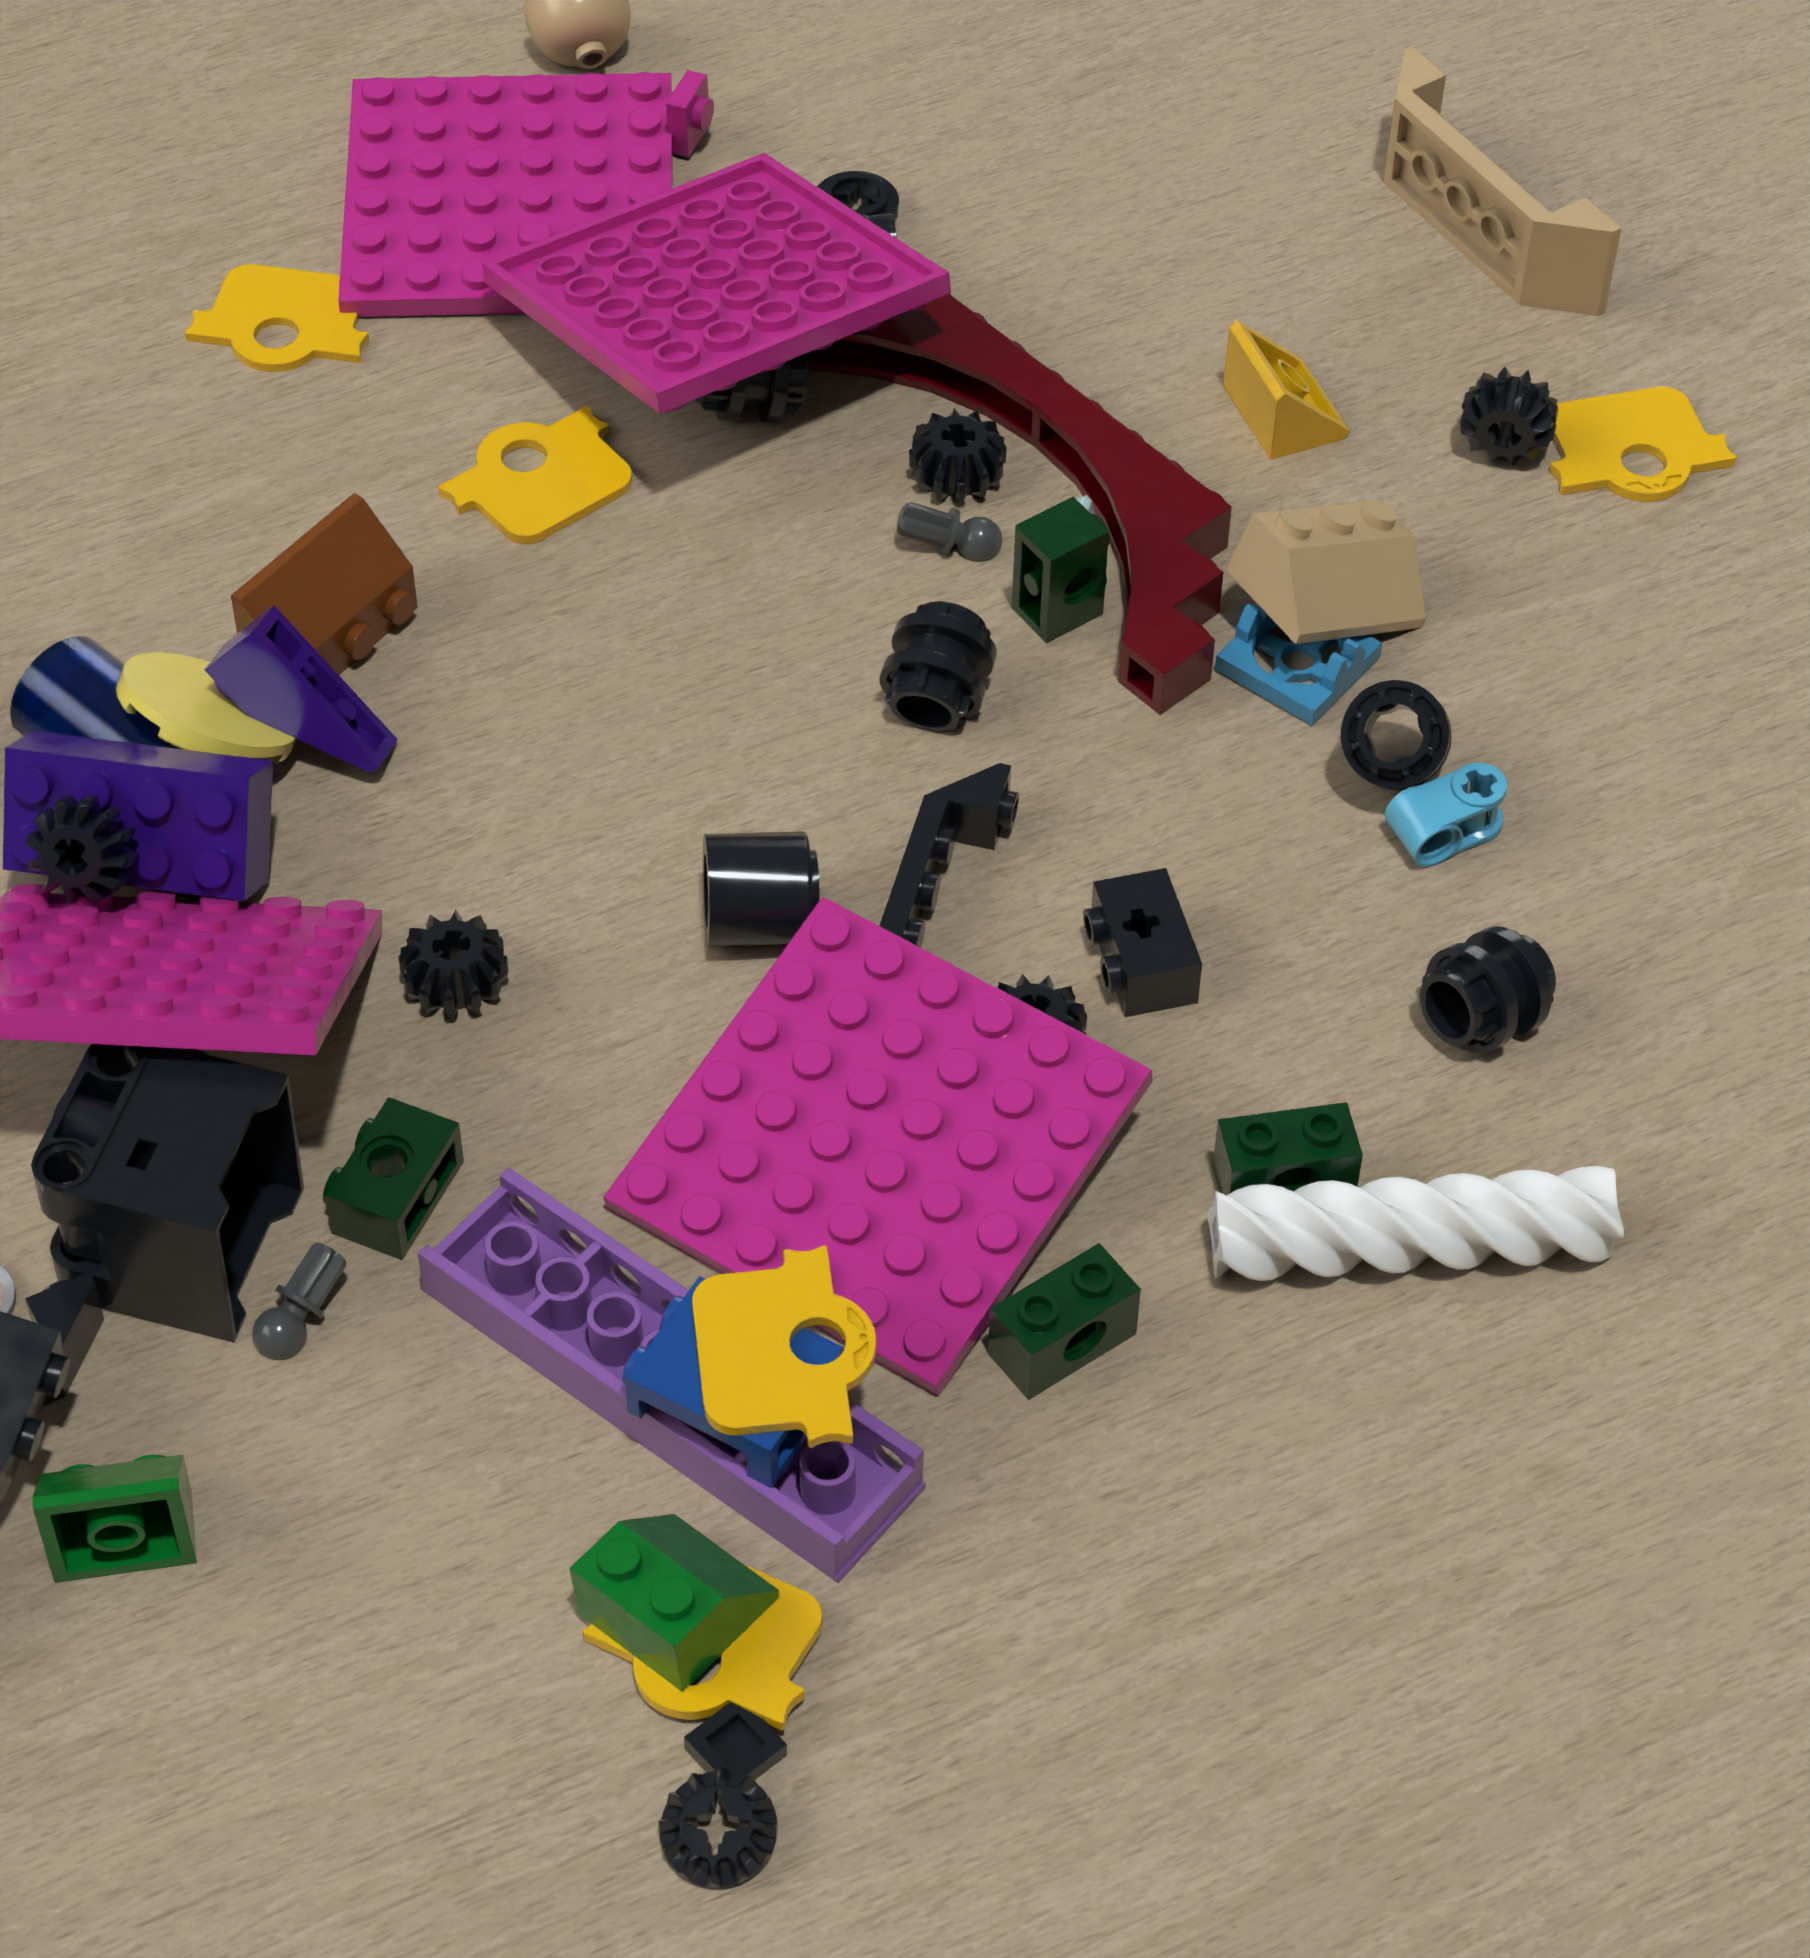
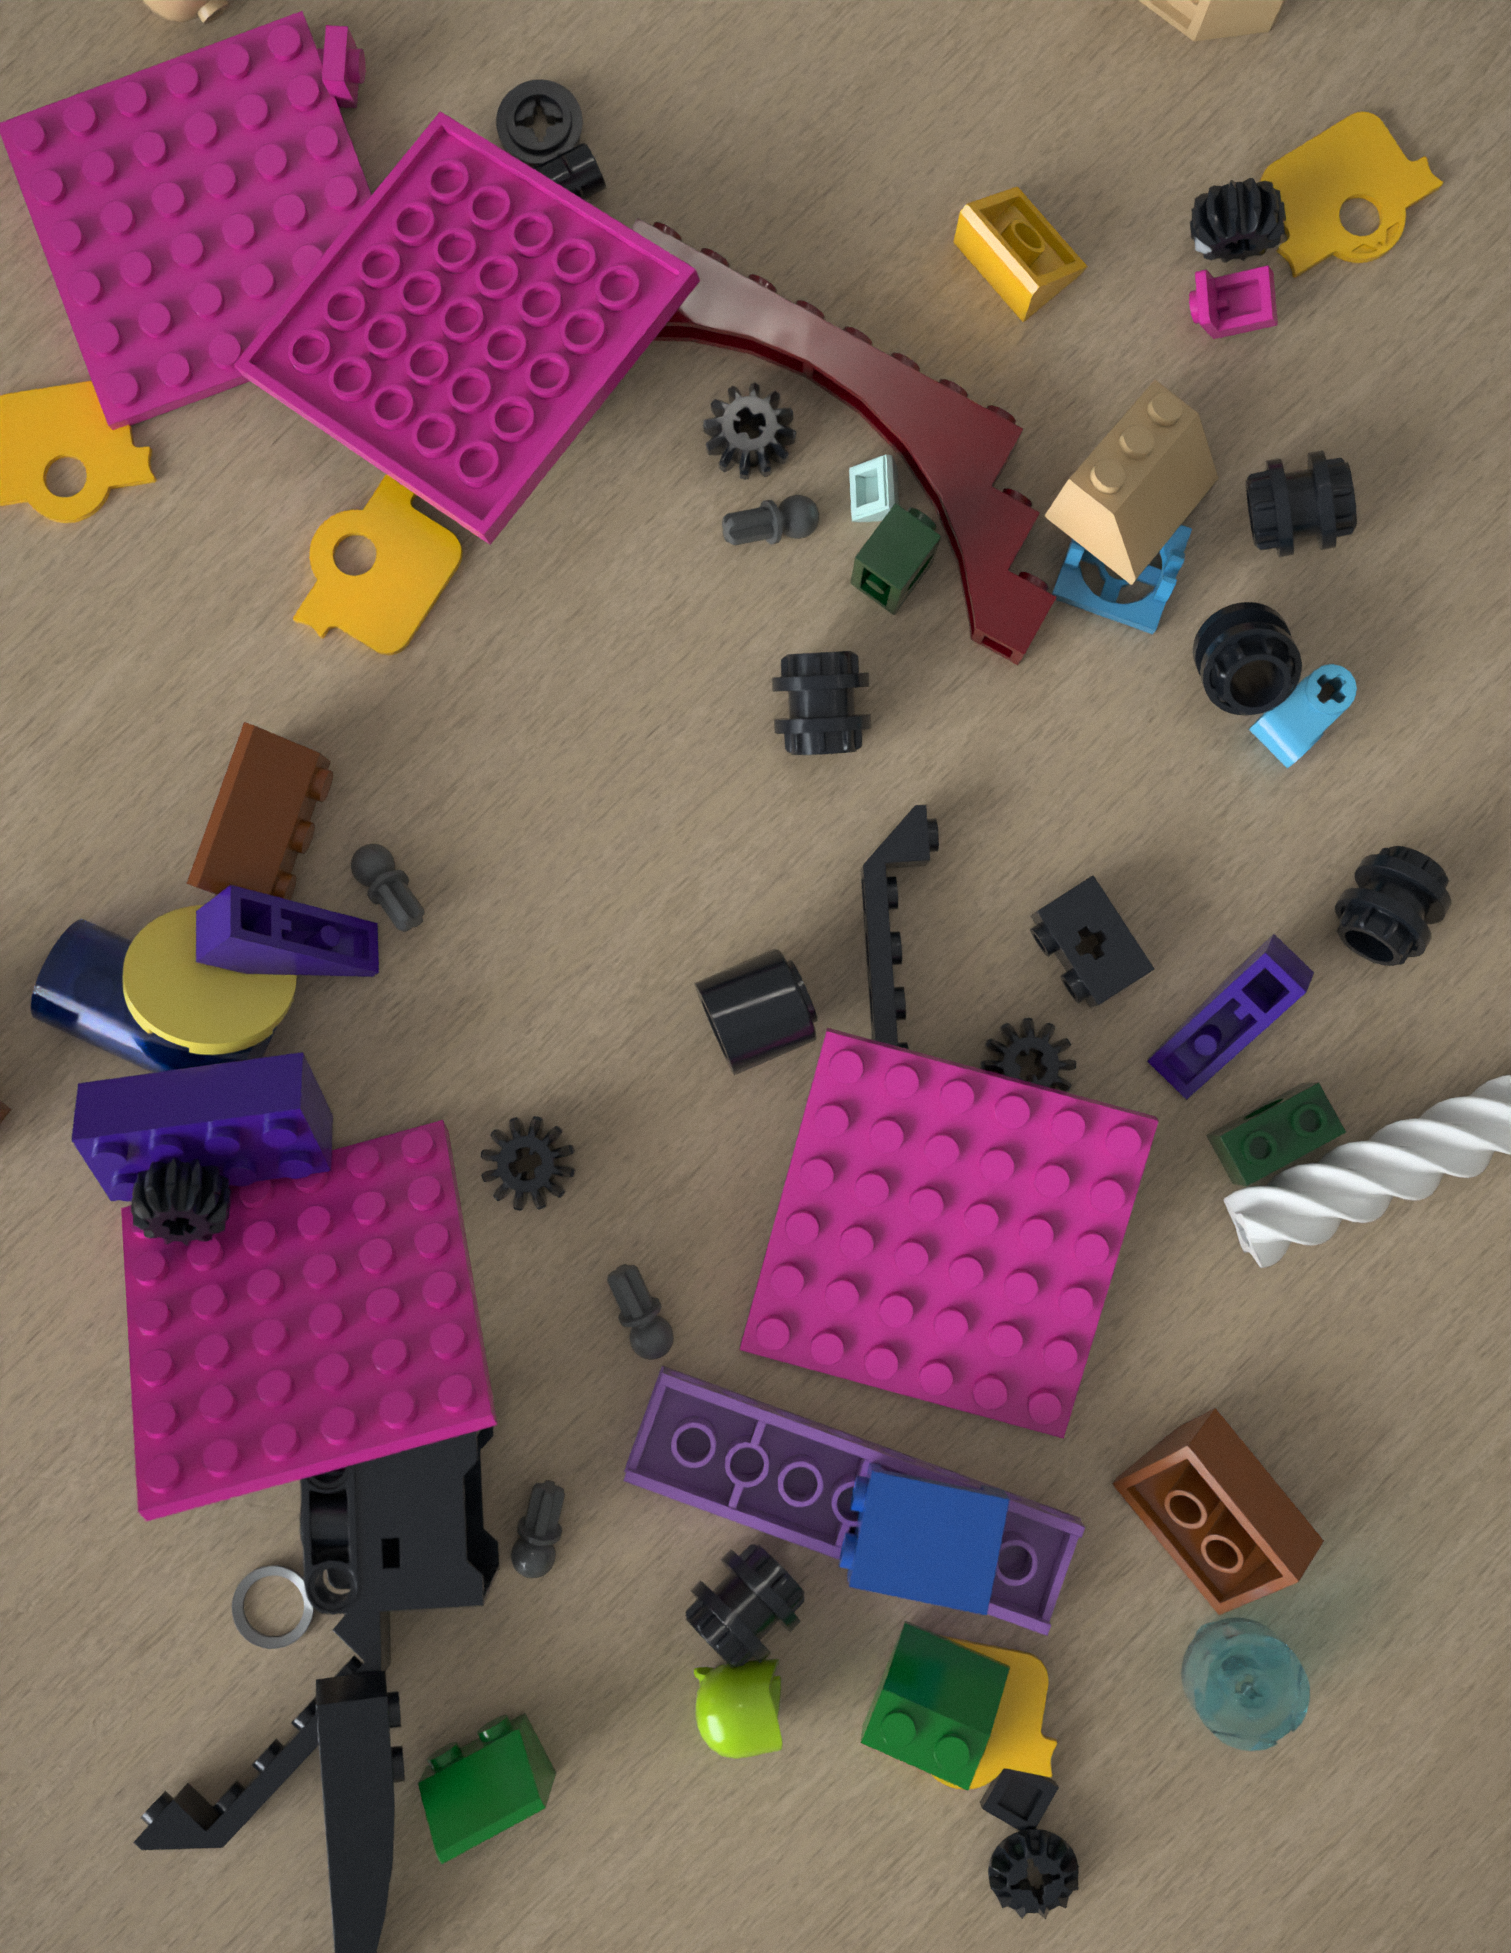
camera: 15 degrees left, 35 degrees up
dark green brick [323,1097,464,1260] -> none
yellow piece [692,1245,876,1448] -> none
dark green brick [988,1243,1141,1400] -> none
none -> dark grey axle [351,844,425,932]
none -> dark grey axle [607,1264,674,1360]
none -> black piece [686,1544,805,1669]
none -> lime helmet [694,1659,782,1759]
none -> dark orange slope [1112,1408,1324,1615]
none -> dark purple slope [1147,934,1314,1100]
none -> clear light blue brick [1181,1617,1310,1751]
none -> dark pink bracket [1189,265,1278,339]
none -> black piece [1246,450,1357,557]

